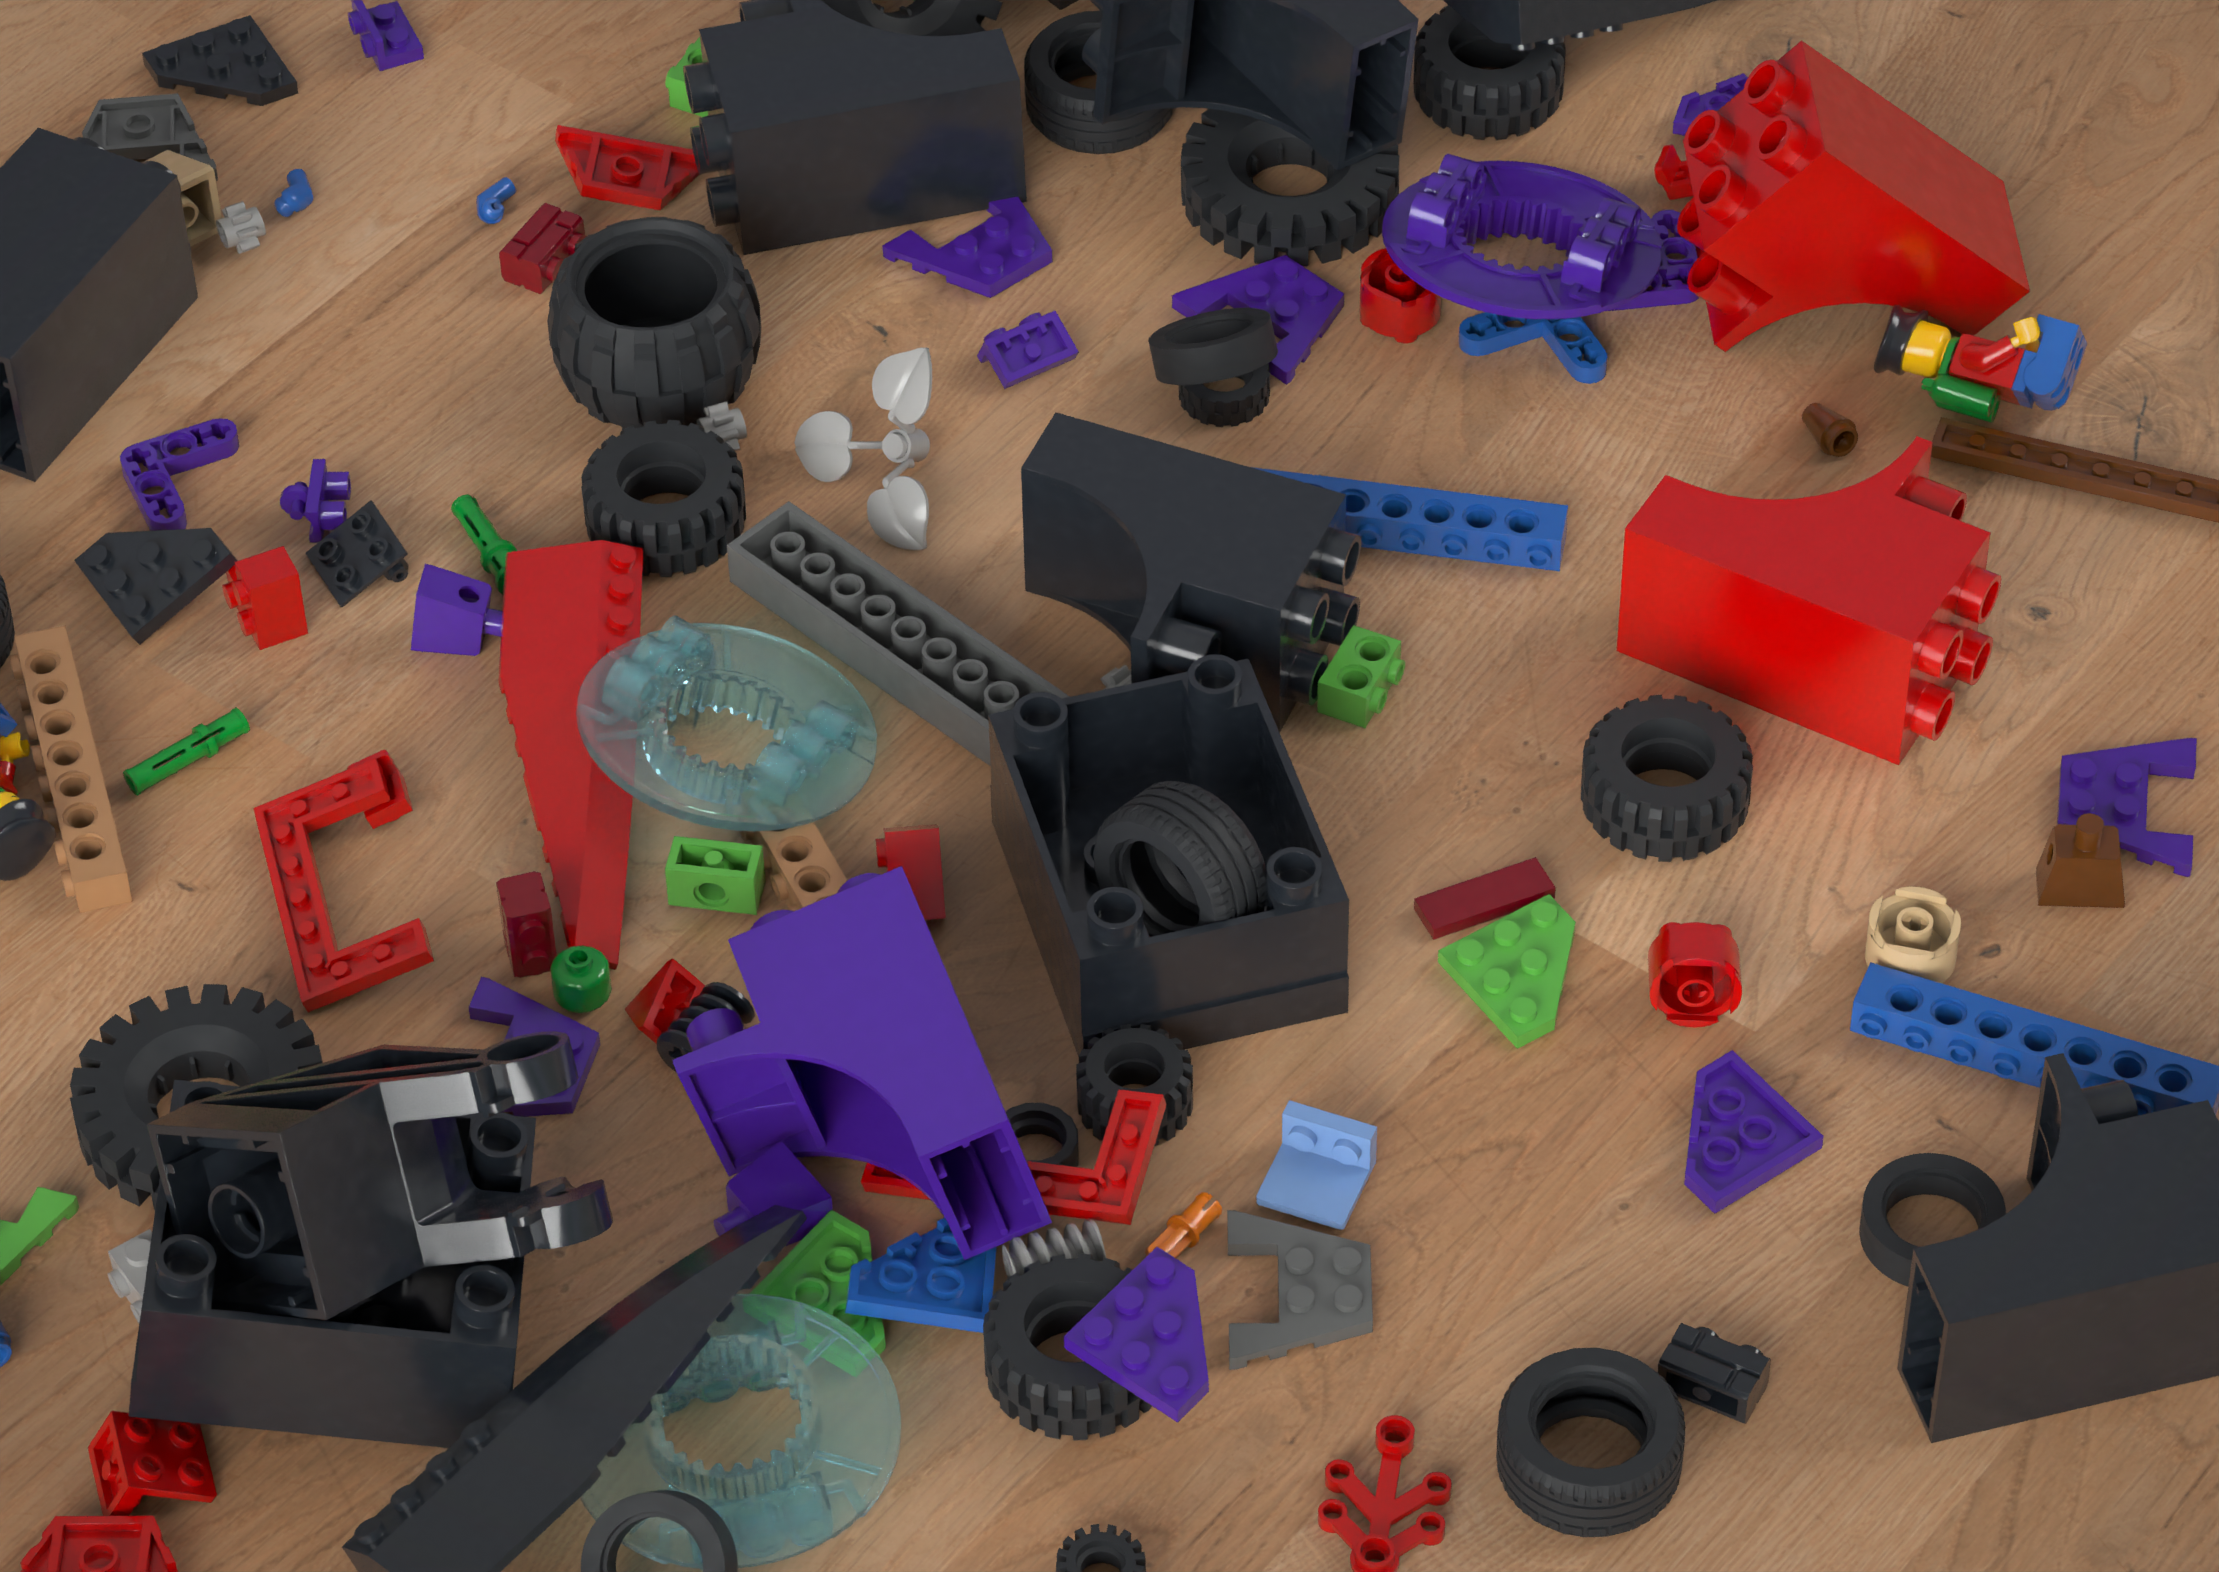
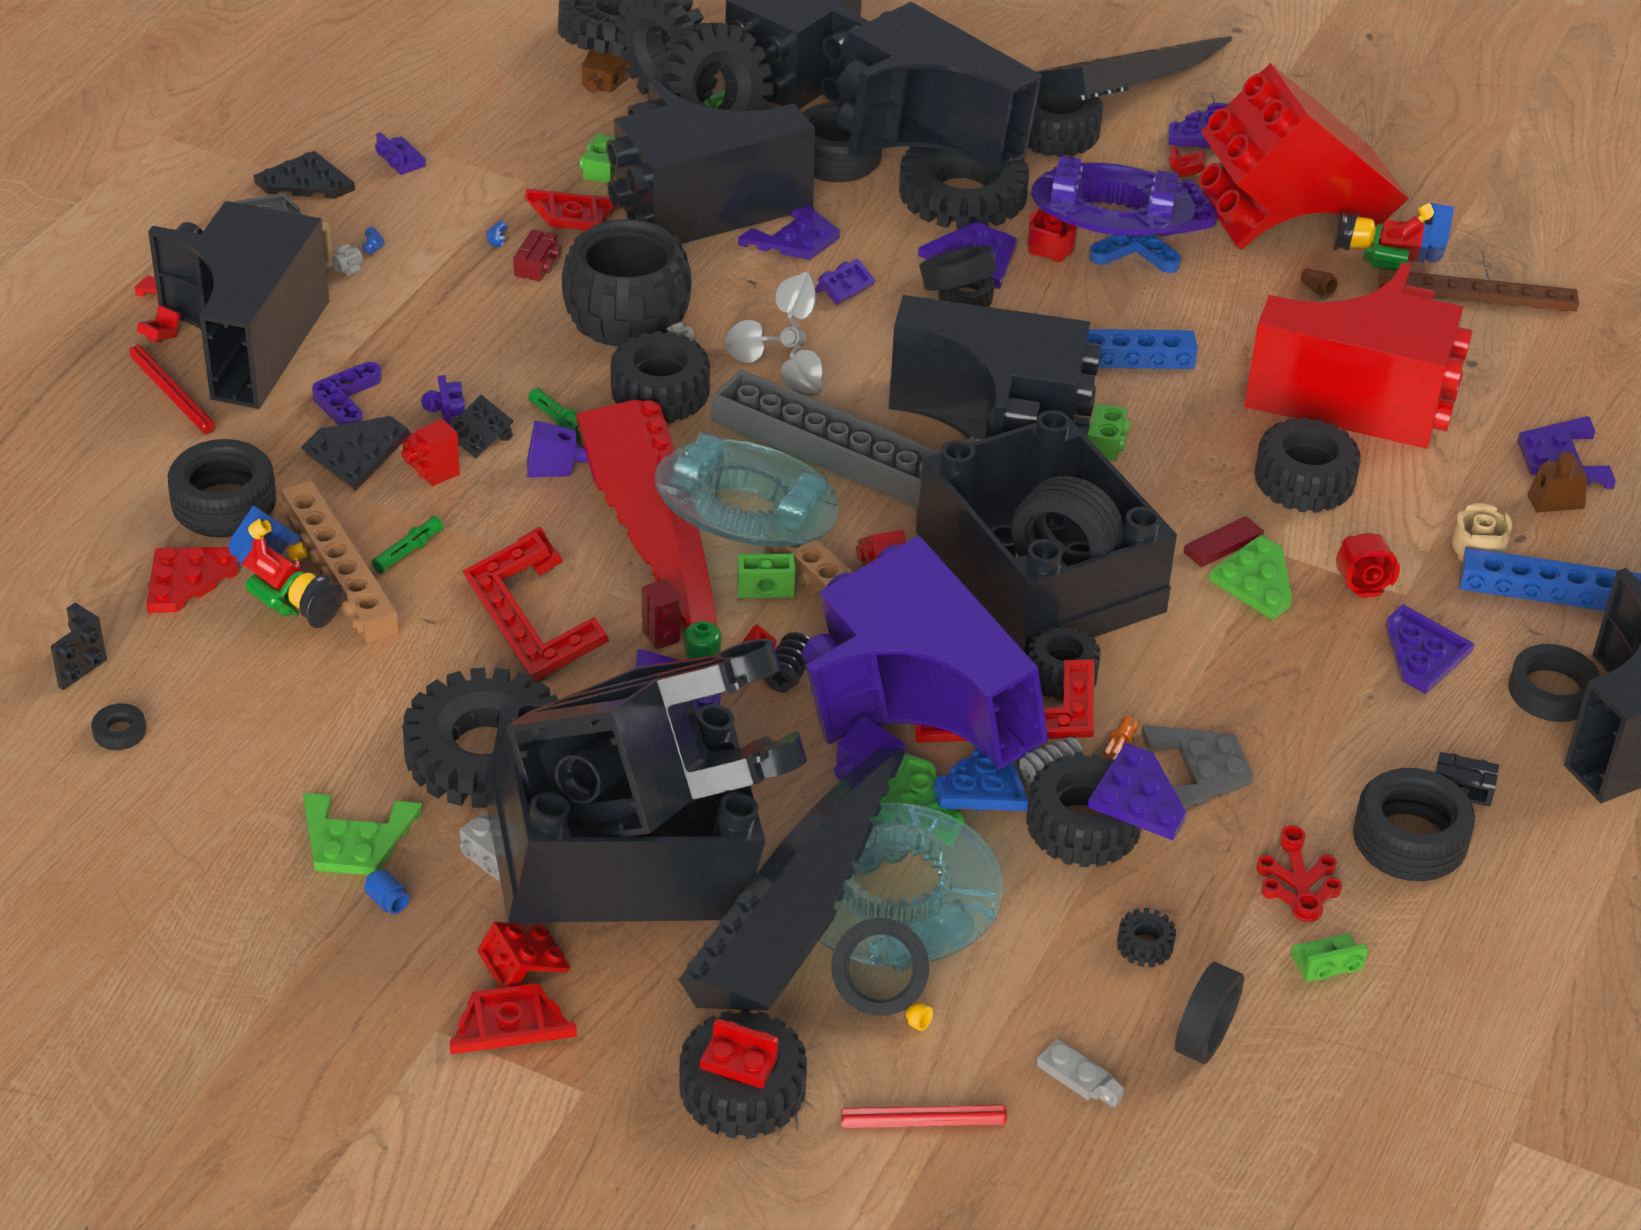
camera: 15 degrees left, 5 degrees down
medium blue bracket [1256,1100,1377,1230] -> none

